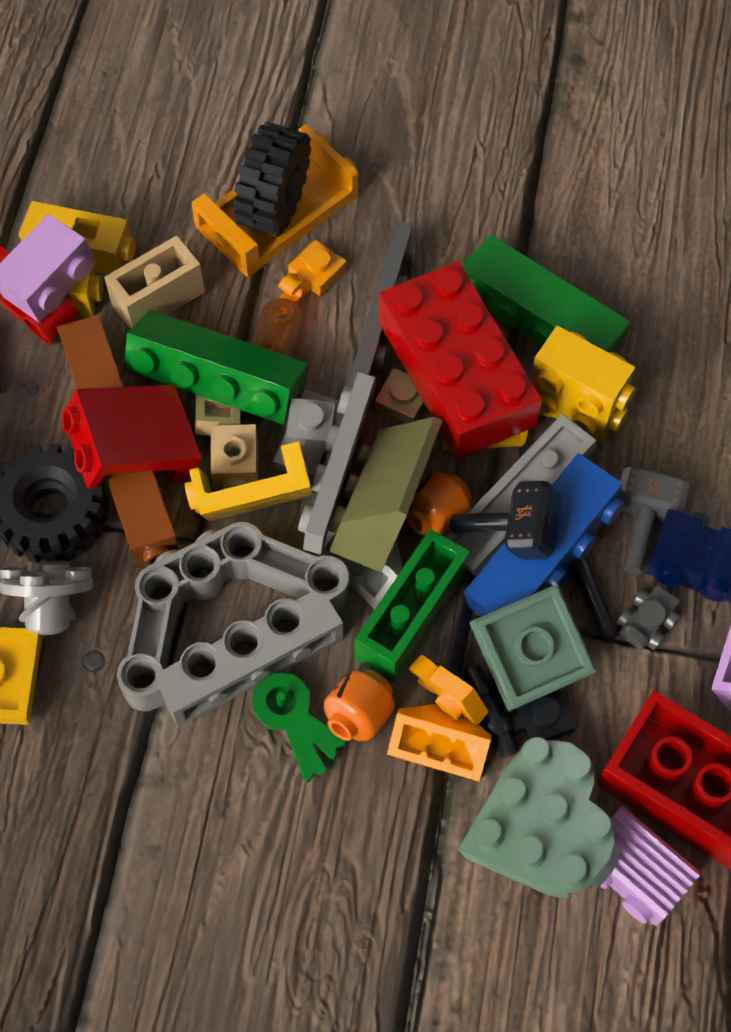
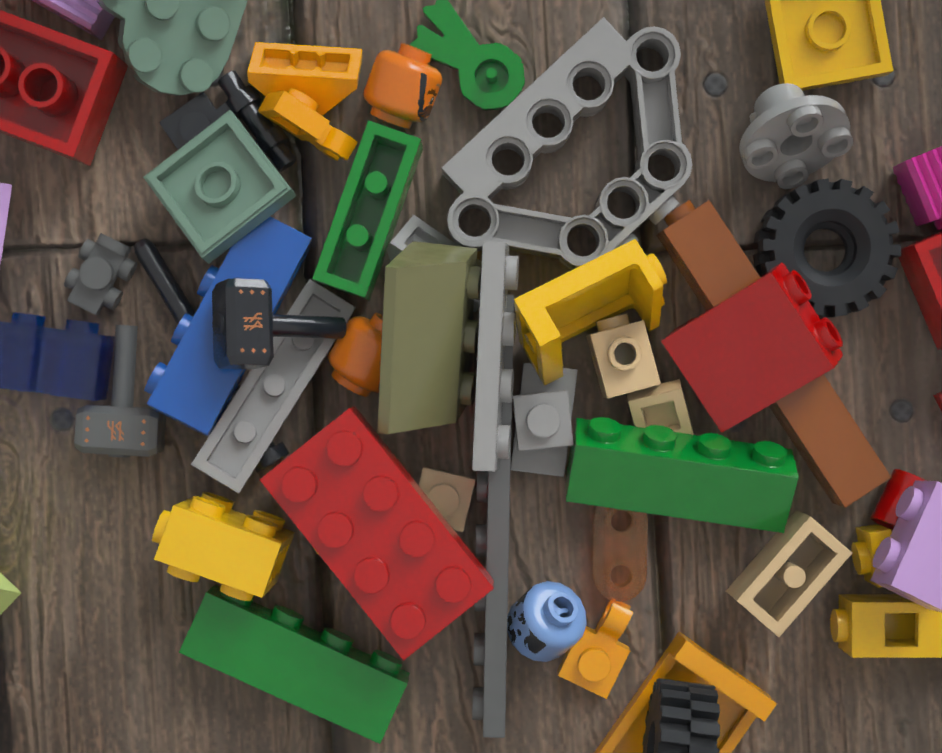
camera: 165 degrees right, 25 degrees up
none -> medium blue head [507,581,587,662]

